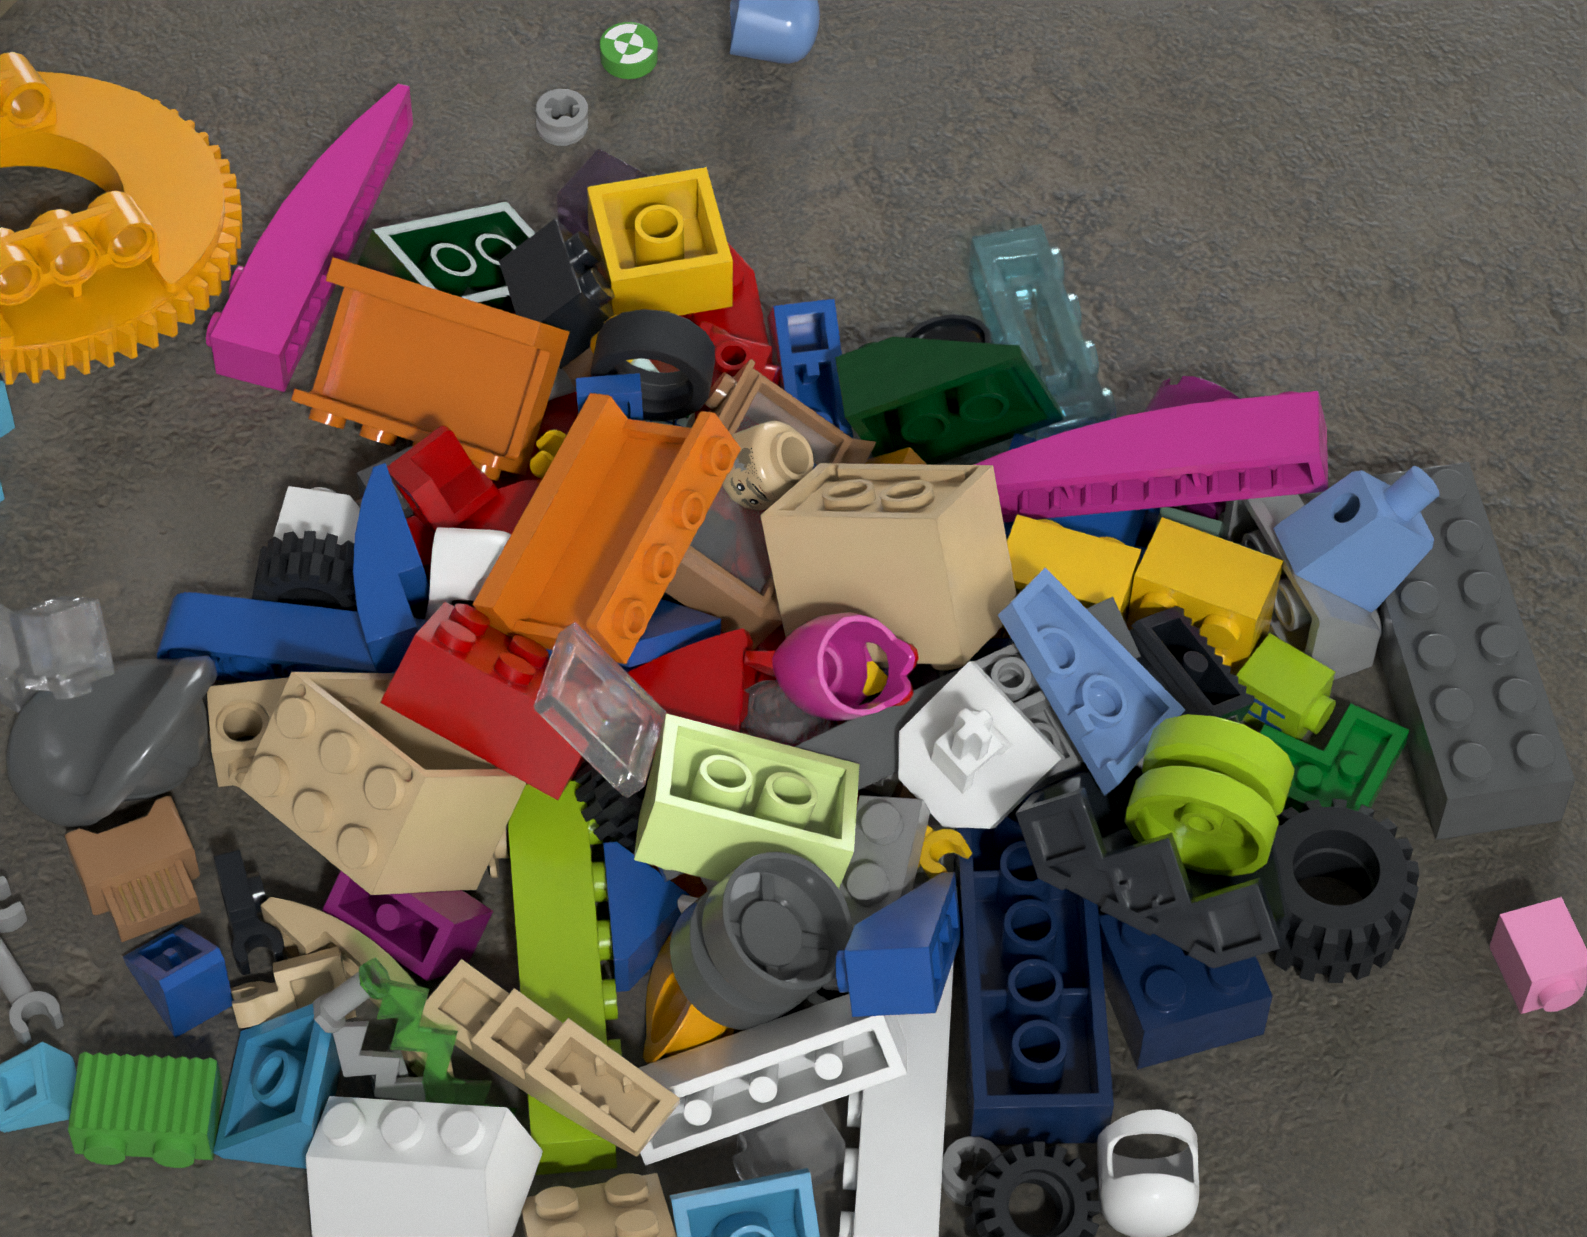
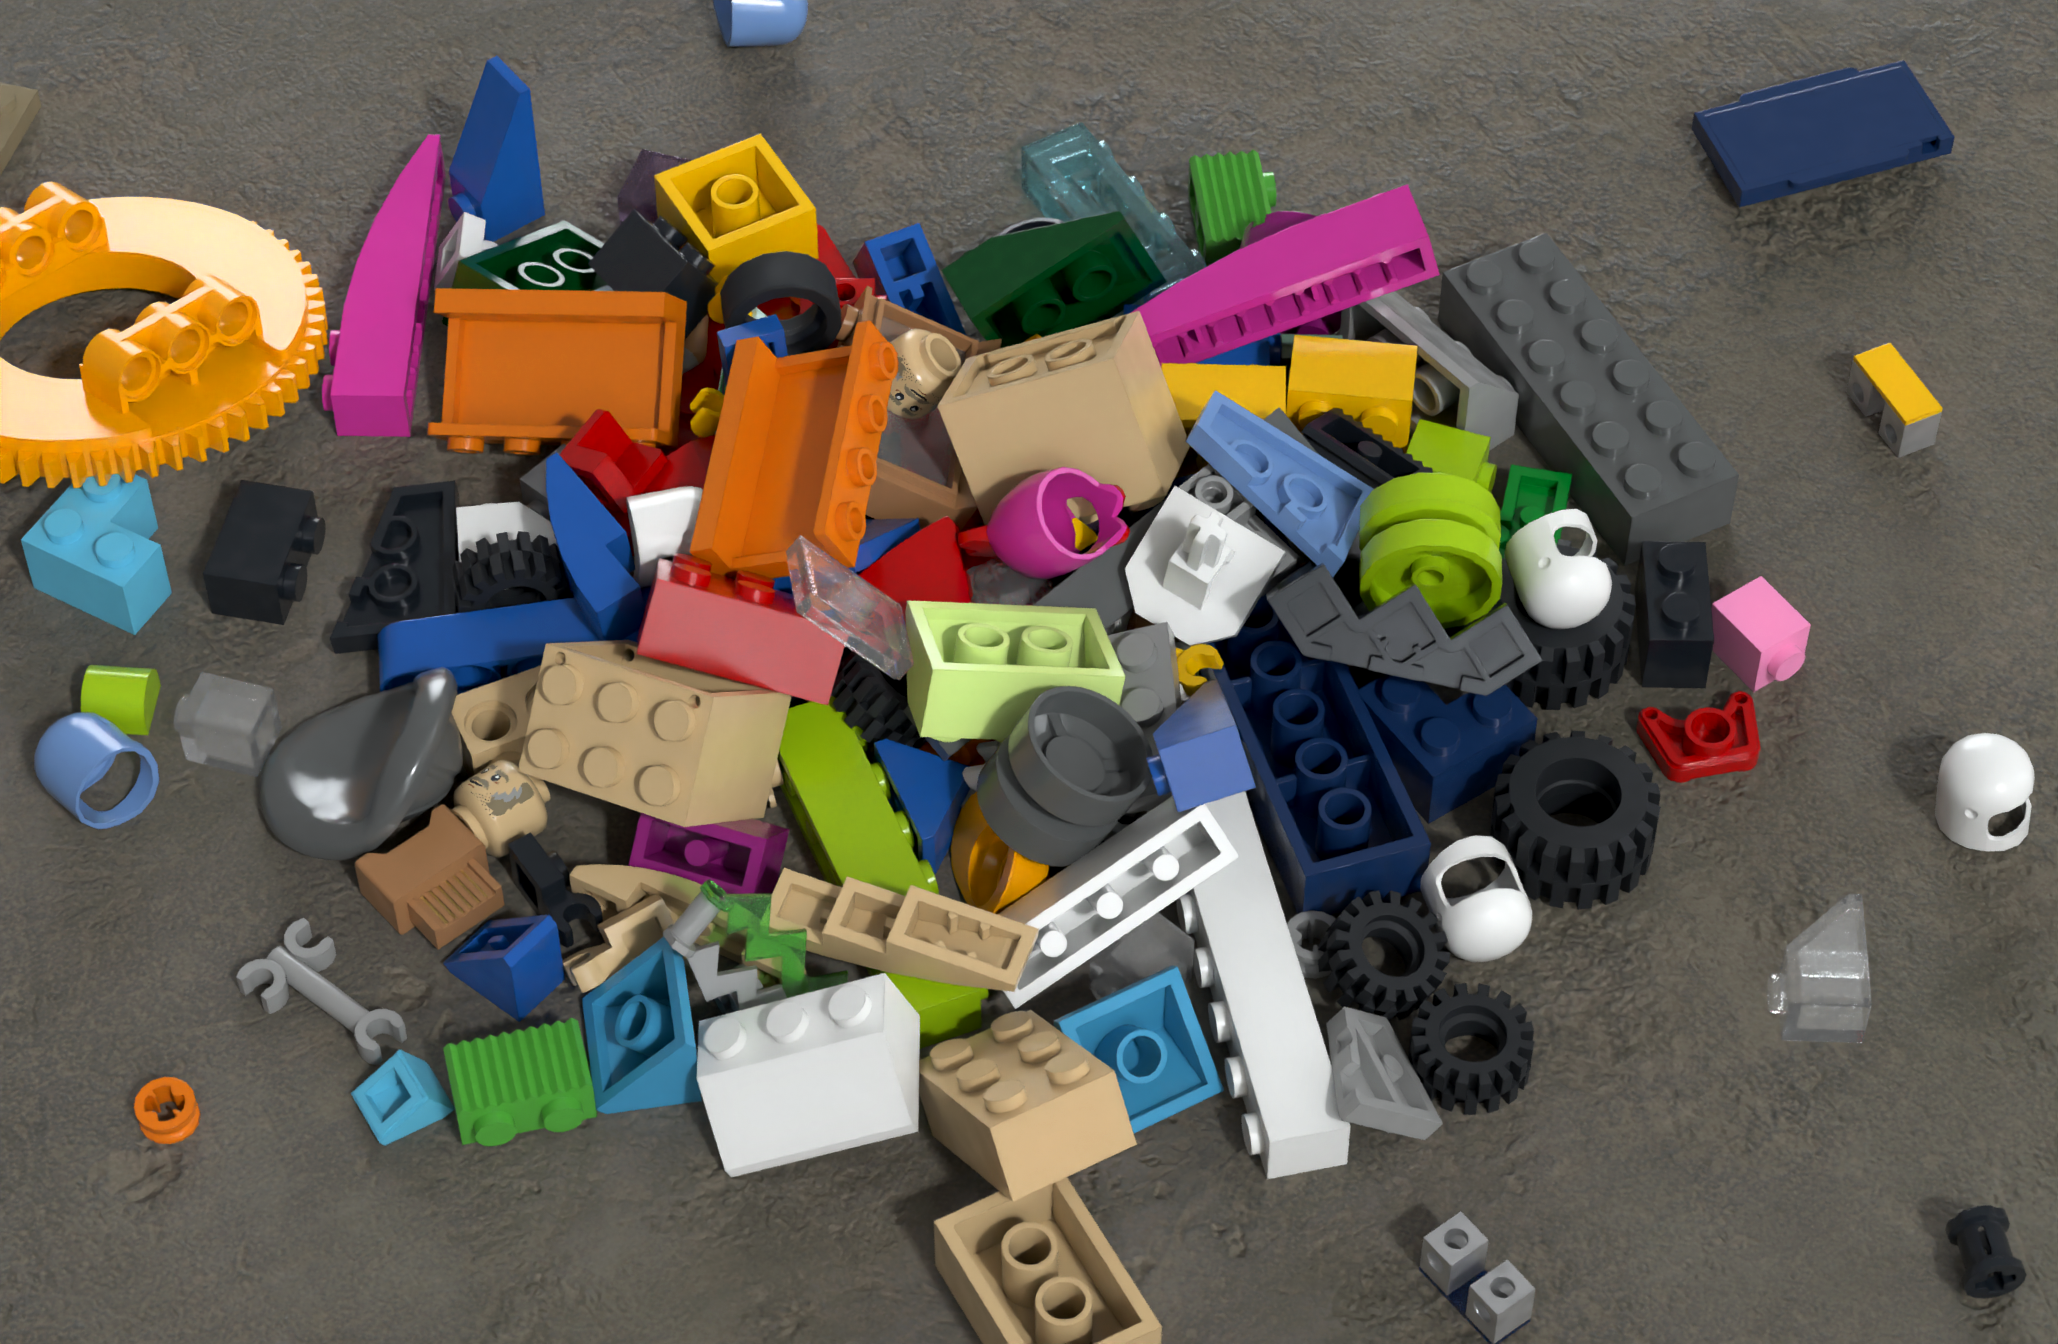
camera: 15 degrees left, 5 degrees down
clear brick [9,595,115,699] -> none
light grey bush [536,89,588,146] -> none
bright green tile [600,22,658,79] -> none
medium blue torso [1273,466,1439,613] -> none
none -> black brick [203,480,326,625]
none -> black wing [330,480,460,654]
none -> white tile [434,212,499,290]
none -> blue slope [448,56,545,242]
none -> tan head [451,760,550,858]
none -> bright green brick [1188,150,1276,268]
none -> black tyre [1489,730,1661,909]
none -> white helmet [1504,509,1612,629]
none -> black brick [1635,541,1714,688]
none -> red piece [1636,691,1761,783]

